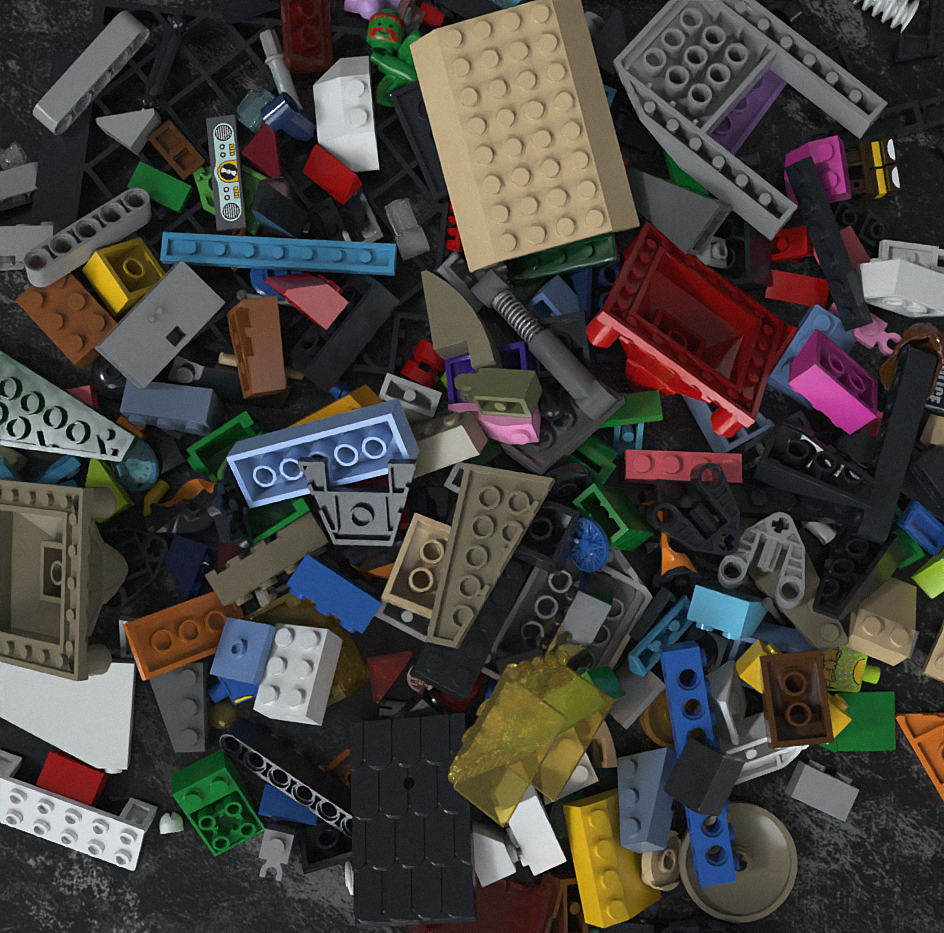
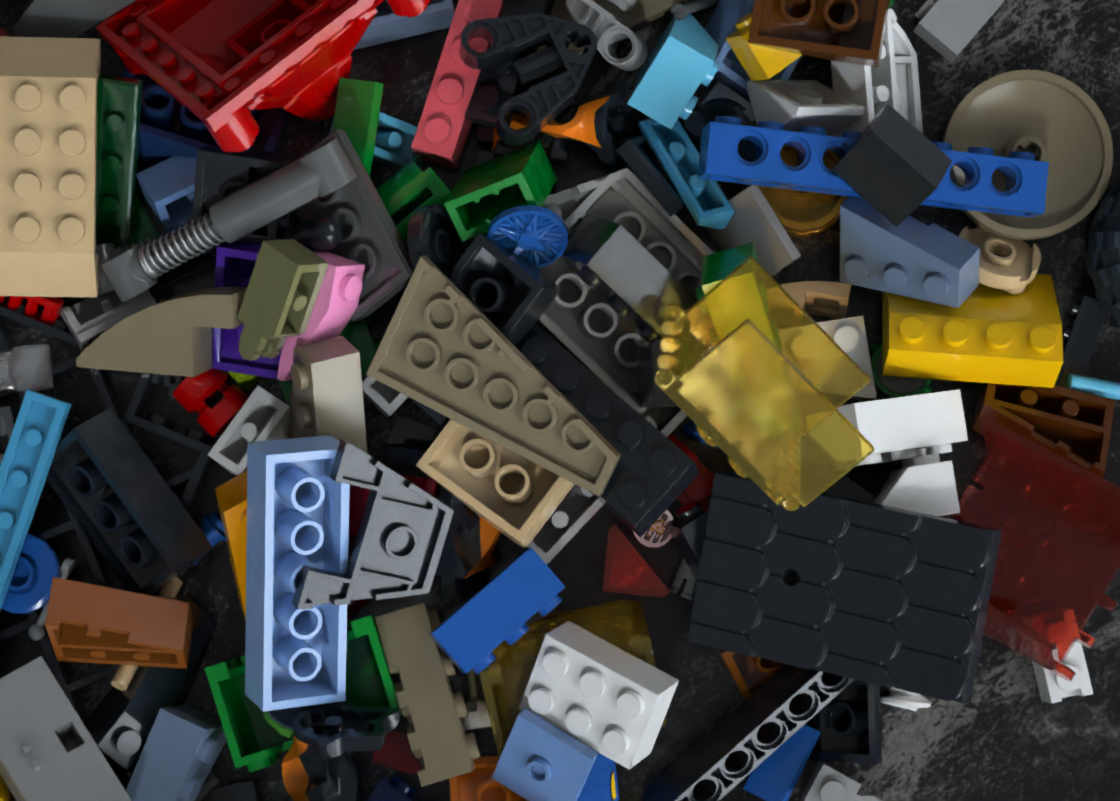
camera: 75 degrees left, 0 degrees up
slope [264,272,349,330] -> none

